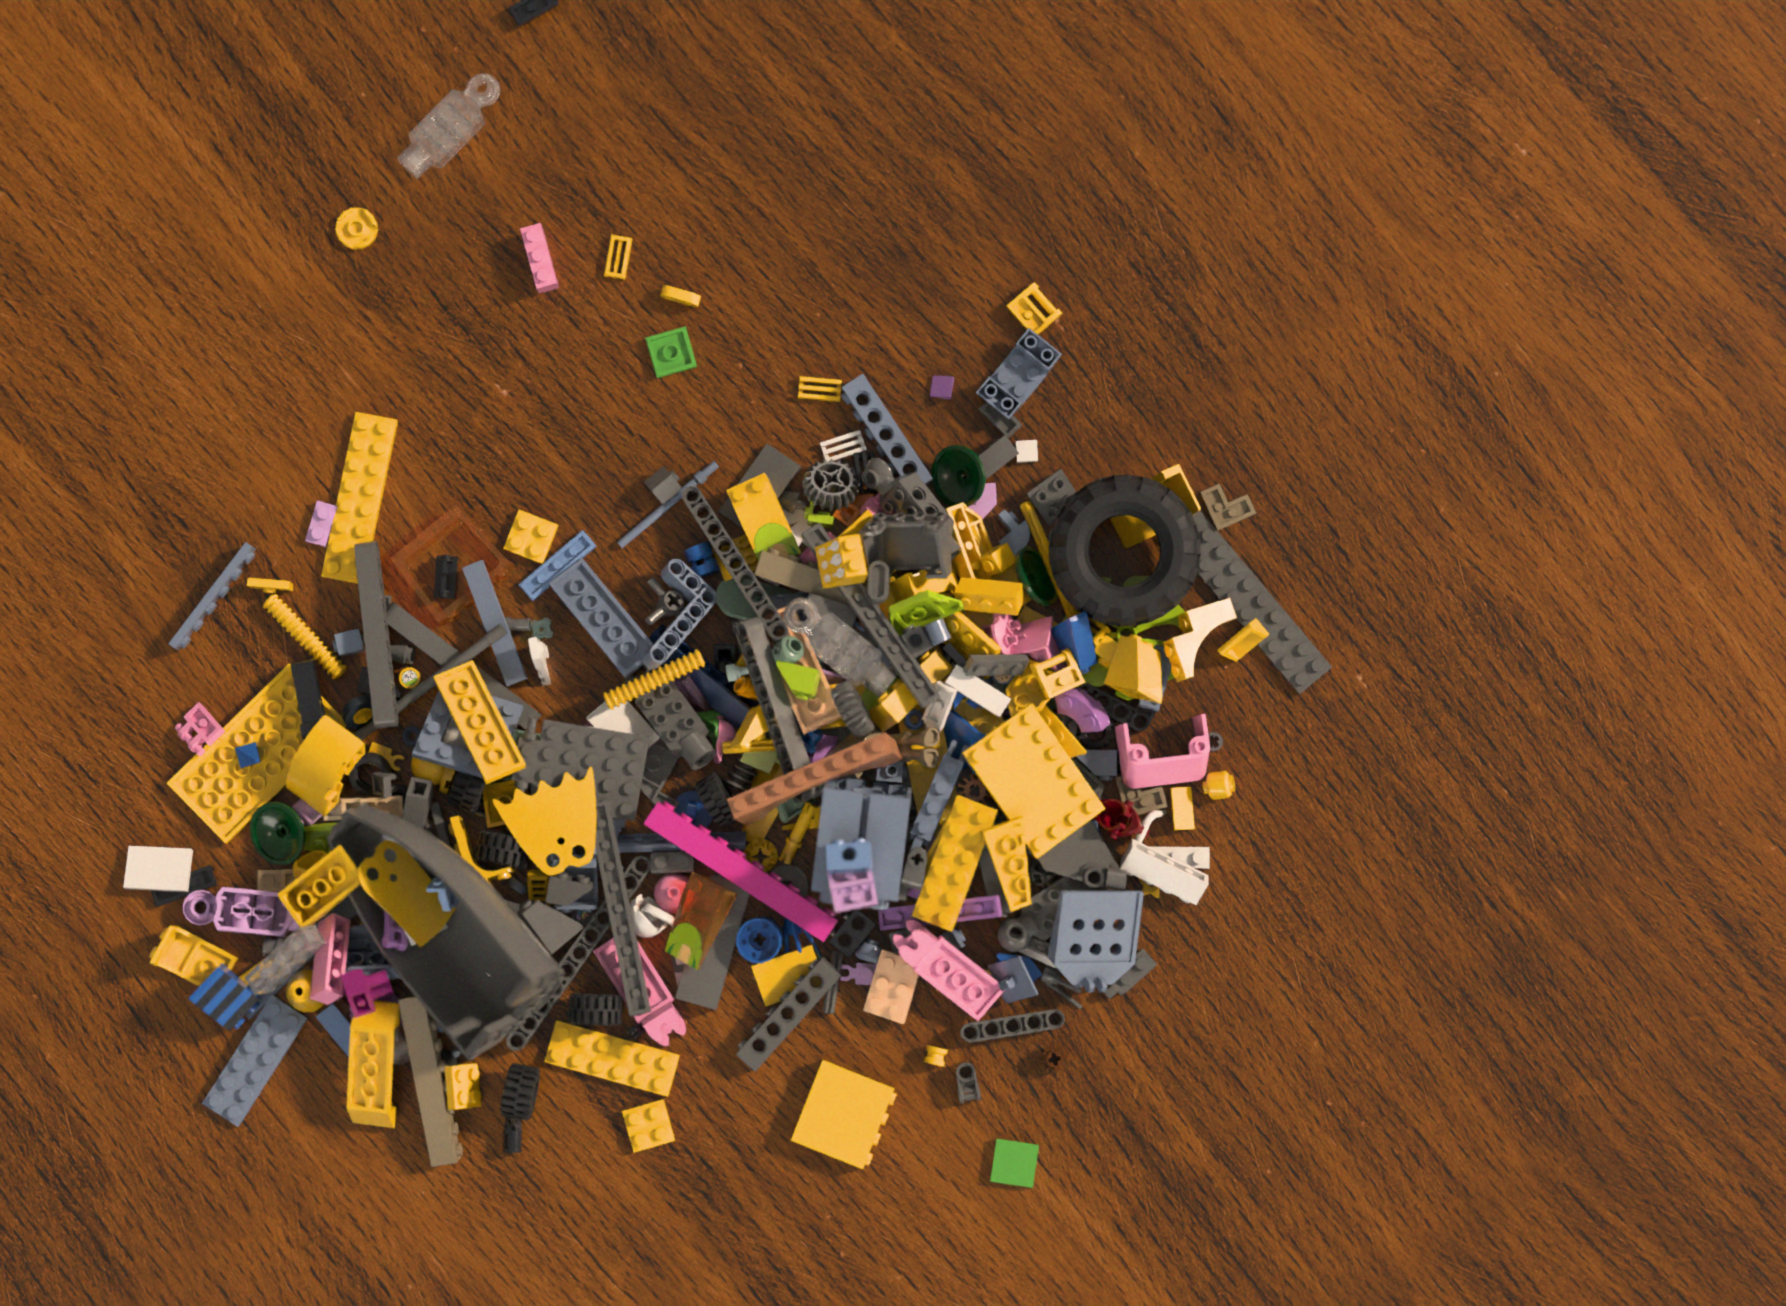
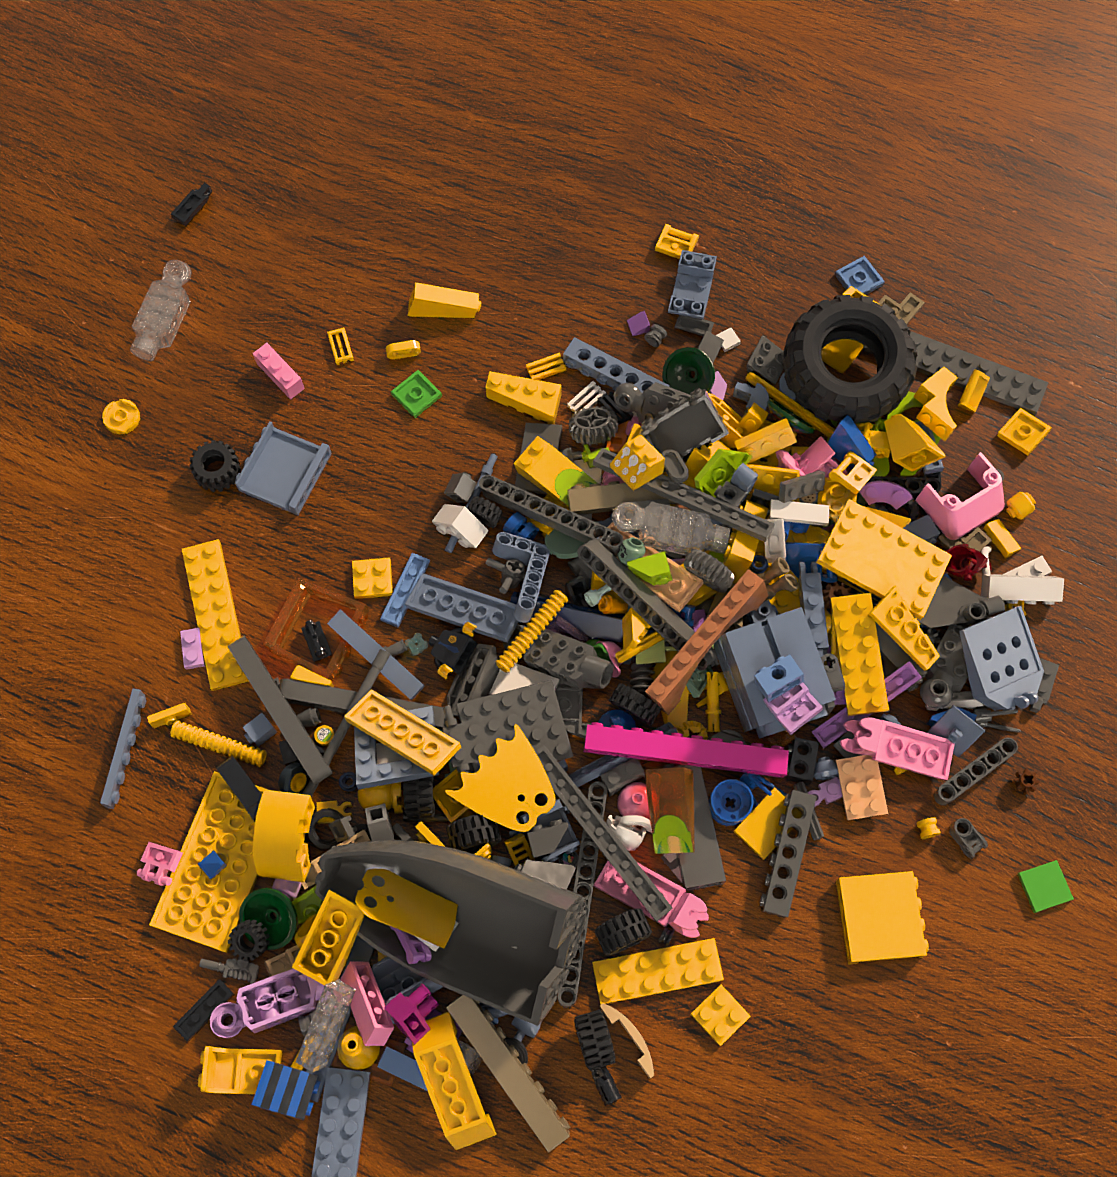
camera: 25 degrees left, 15 degrees down
white tile [124,846,193,892] -> none
light blue bracket [426,877,459,911] -> none
yellow plate [445,1063,481,1110] -> none
white wing [528,637,551,686] -> none
none -> black tyre [189,440,241,492]
none -> dark grey piece [199,958,260,984]
none -> black tyre [228,920,270,961]
none -> sand blue panel [235,422,332,515]
none -> yellow slope [290,665,334,687]
none -> yellow slope [408,282,481,318]
none -> black torso [429,622,478,679]
none -> white brick [432,504,489,548]
none -> dark grey wedge [447,644,499,717]
none -> black tyre [467,496,503,528]
none -> yellow wedge [486,371,561,424]
none -> tan slope [599,1003,654,1079]
none -> dark grey wheel [644,324,667,347]
none -> medium blue tile [834,256,885,295]
none -> yellow plate [997,408,1052,456]

